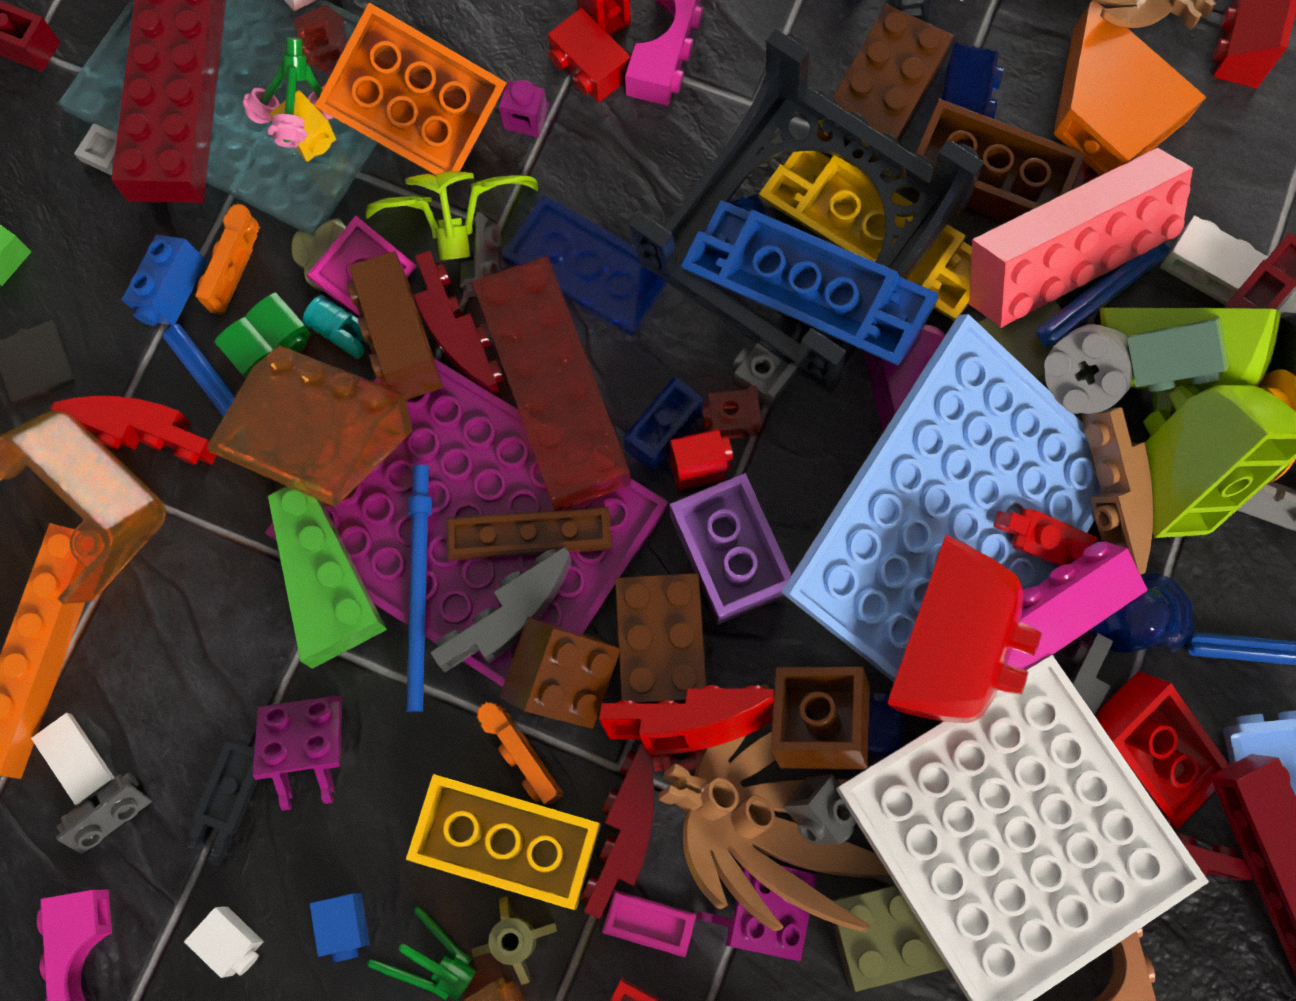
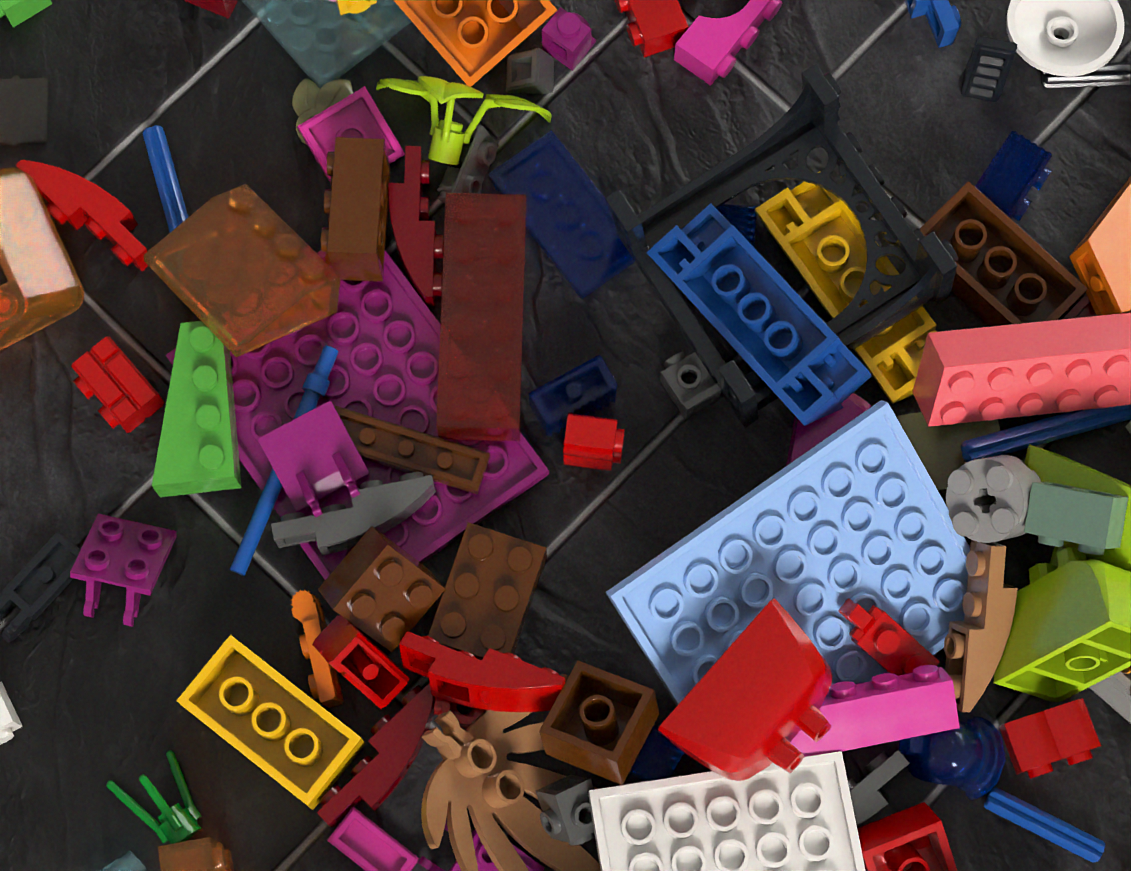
camera: 20 degrees right, 0 degrees up
blue brick [122,235,207,326] -> none
orange hinge [195,203,260,316] -> none
green brick [214,292,311,383] -> none
teal hinge [302,295,369,359] -> none
blue brick [310,893,370,963] -> none
olive brick [472,896,558,985] -> none
medium lavender brick [669,473,792,625] -> none
clear red brick [701,386,761,439] -> none
reddish brown brick [817,4,954,177] -> none
none -> red brick [71,336,165,433]
none -> magenta plate [257,400,369,518]
none -> red brick [312,615,410,709]
none -> dark grey slope [506,48,554,94]
none -> red brick [999,698,1101,779]

